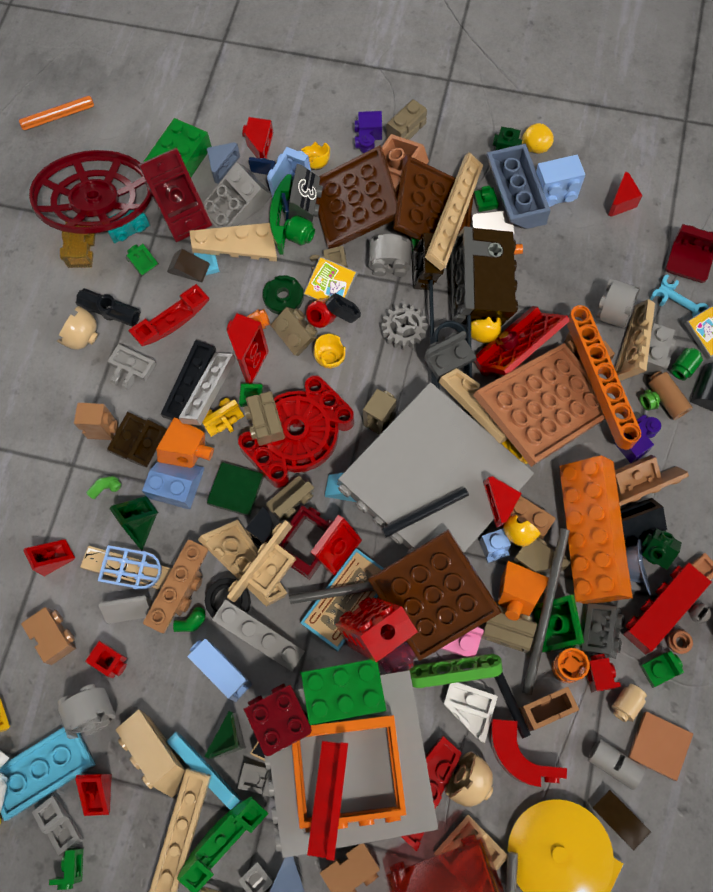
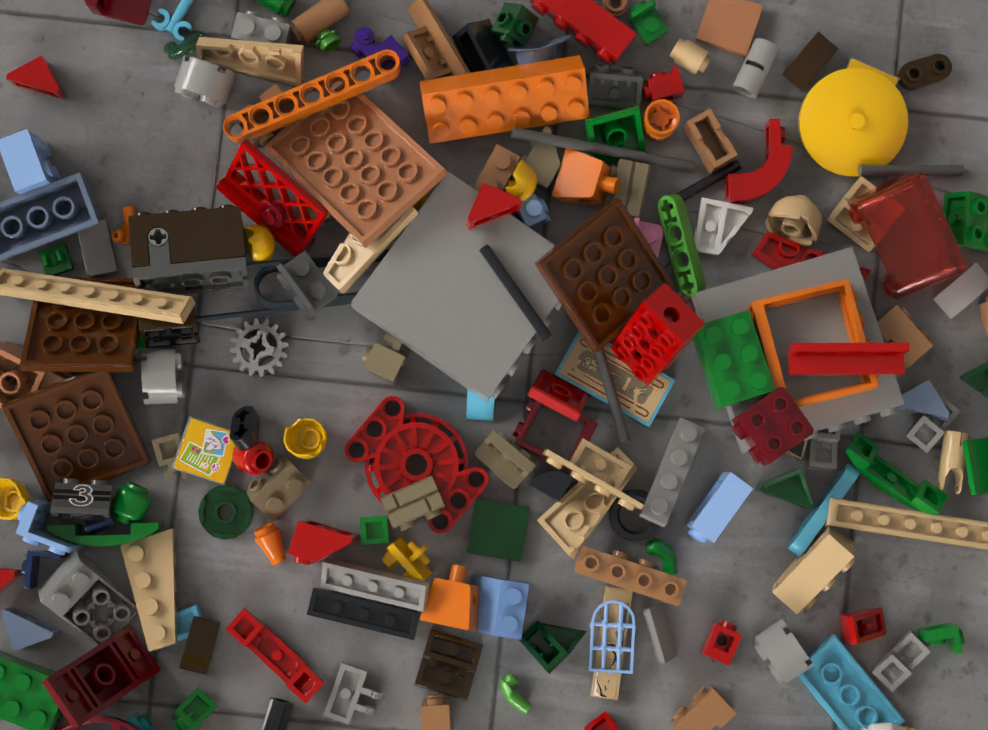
camera: 105 degrees left, 15 degrees up
none -> clear green arm [164,32,202,60]

